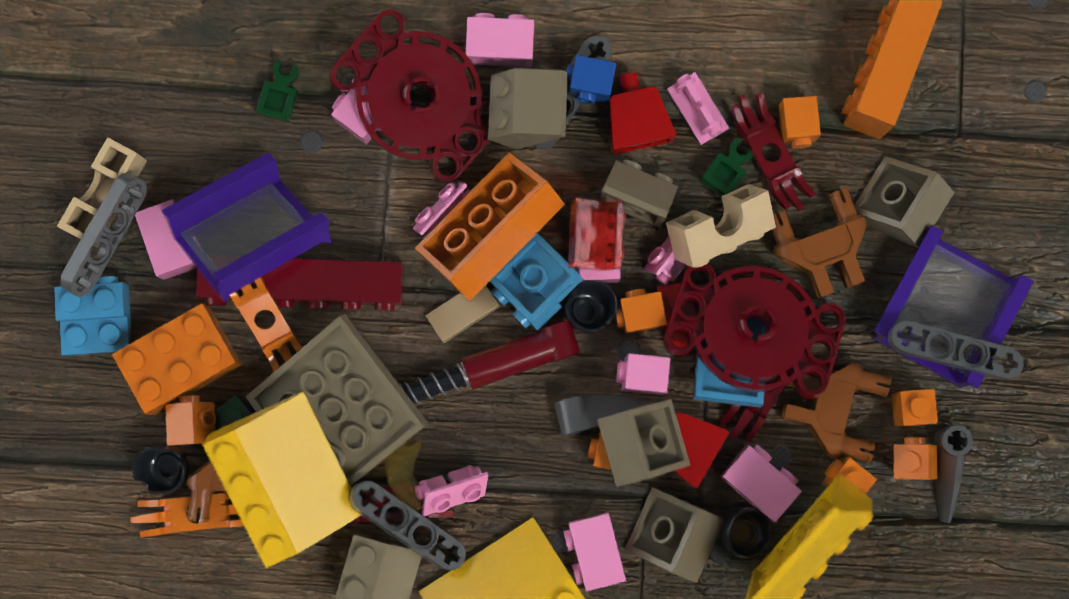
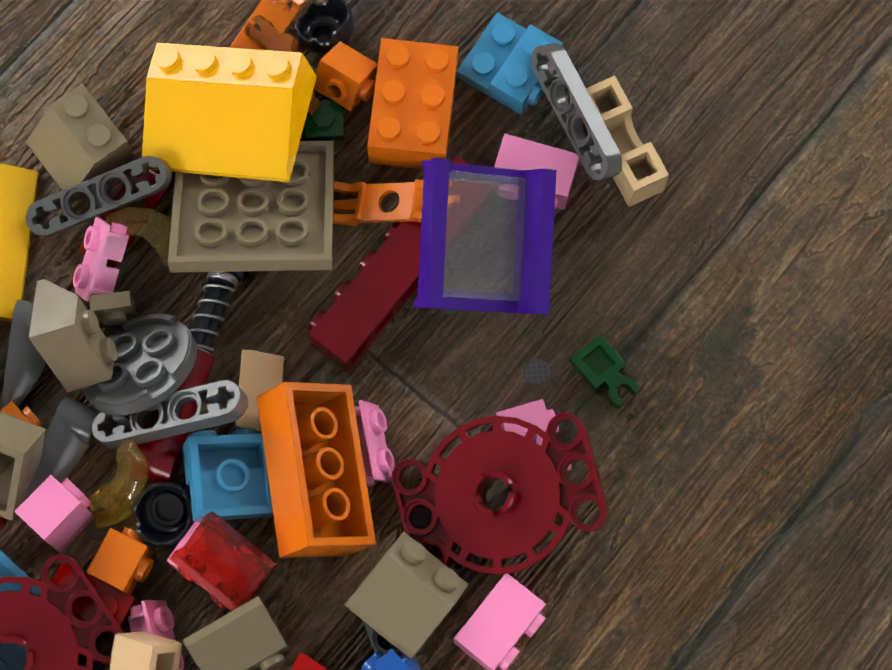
camera: 125 degrees right, 10 degrees down
none -> dark grey piece [1,300,46,409]
none -> dark tan slope [29,279,117,392]
none -> dark grey tile [81,314,197,415]
none -> dark tan plate [89,291,137,326]
none -> clear yellow piece [90,439,148,529]
none -> dark grey beam [92,380,248,449]

